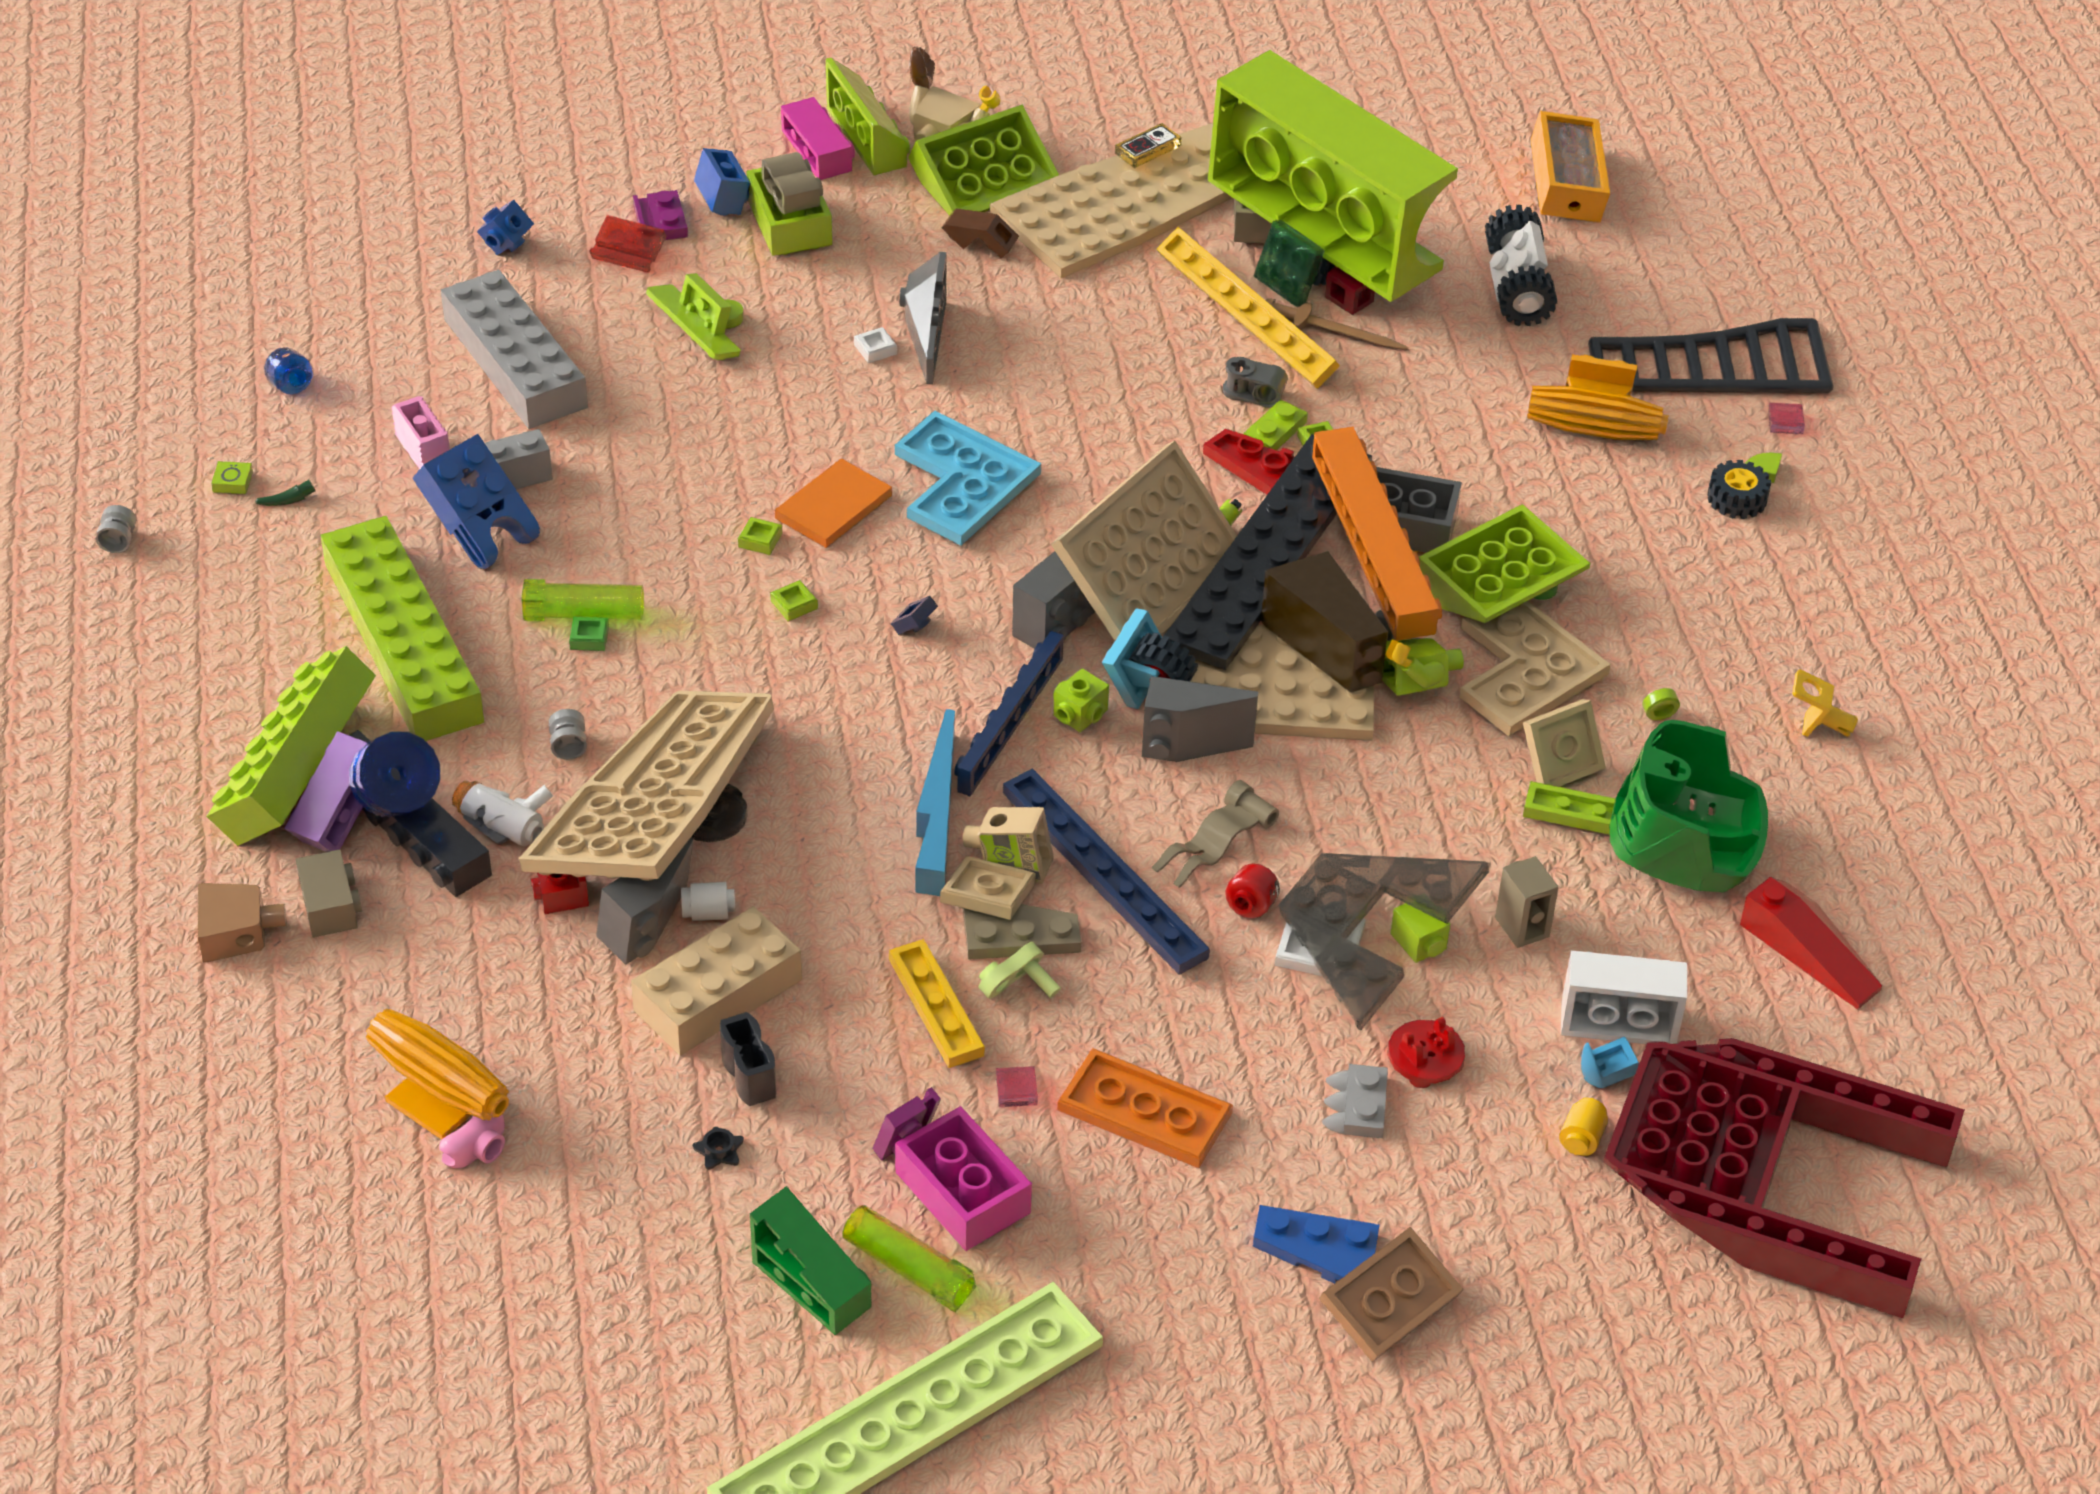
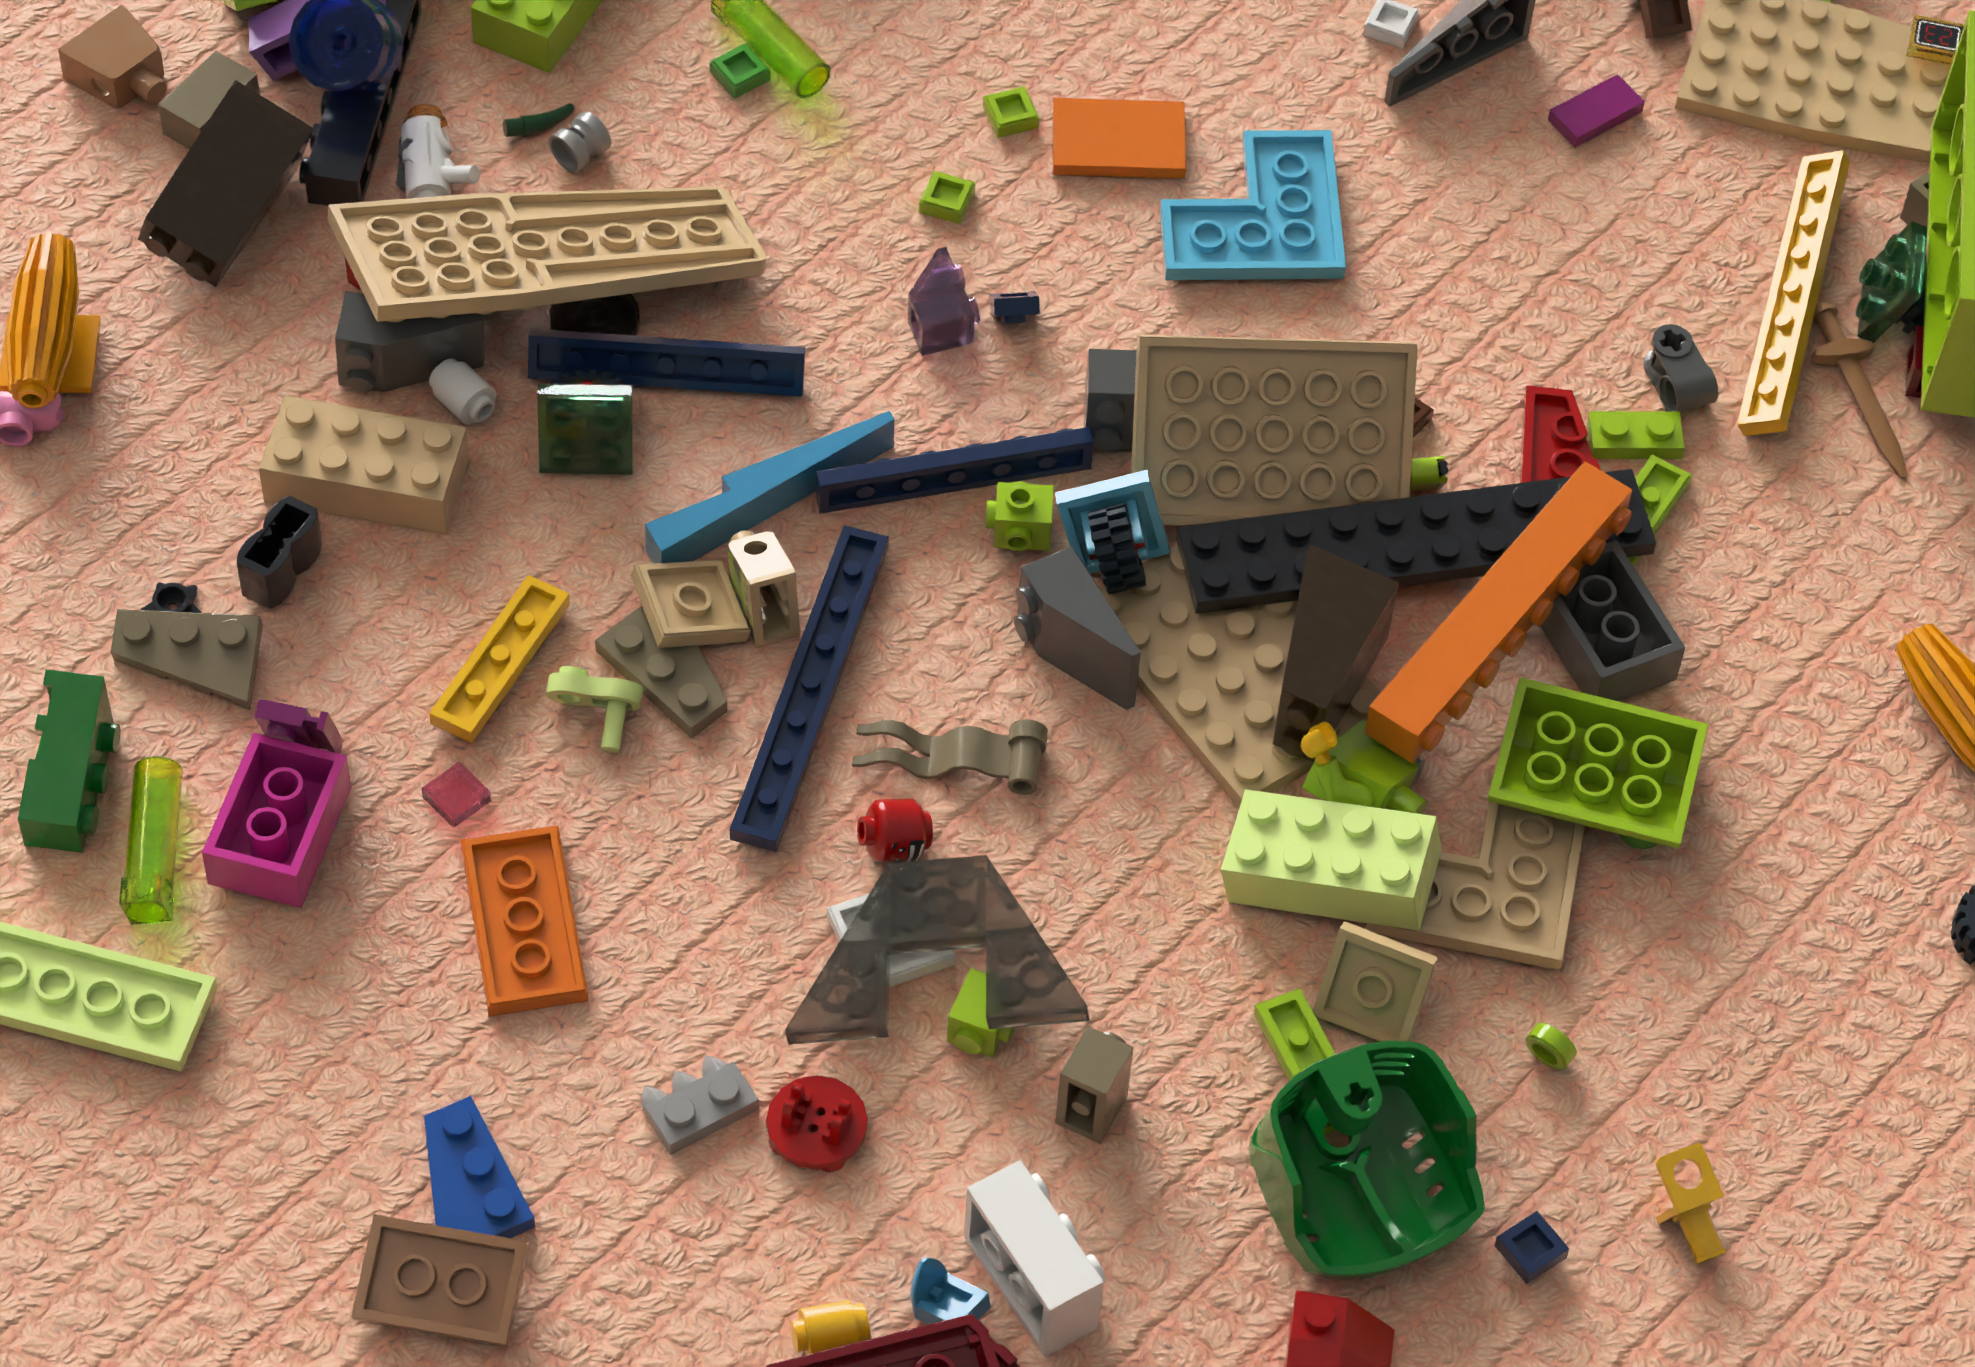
camera: 50 degrees right, 10 degrees up
none -> dark tan wing [111,609,263,710]
none -> dark brown slope [138,80,314,287]
none -> dark green helmet [503,103,575,137]
none -> dark blue plate [528,329,806,397]
none -> clear green plate [537,369,633,475]
none -> clear purple slope [908,247,980,356]
none -> yellowish green brick [1221,789,1442,931]
none -> dark blue plate [1495,1211,1569,1284]
none -> magenta tile [1548,74,1645,148]

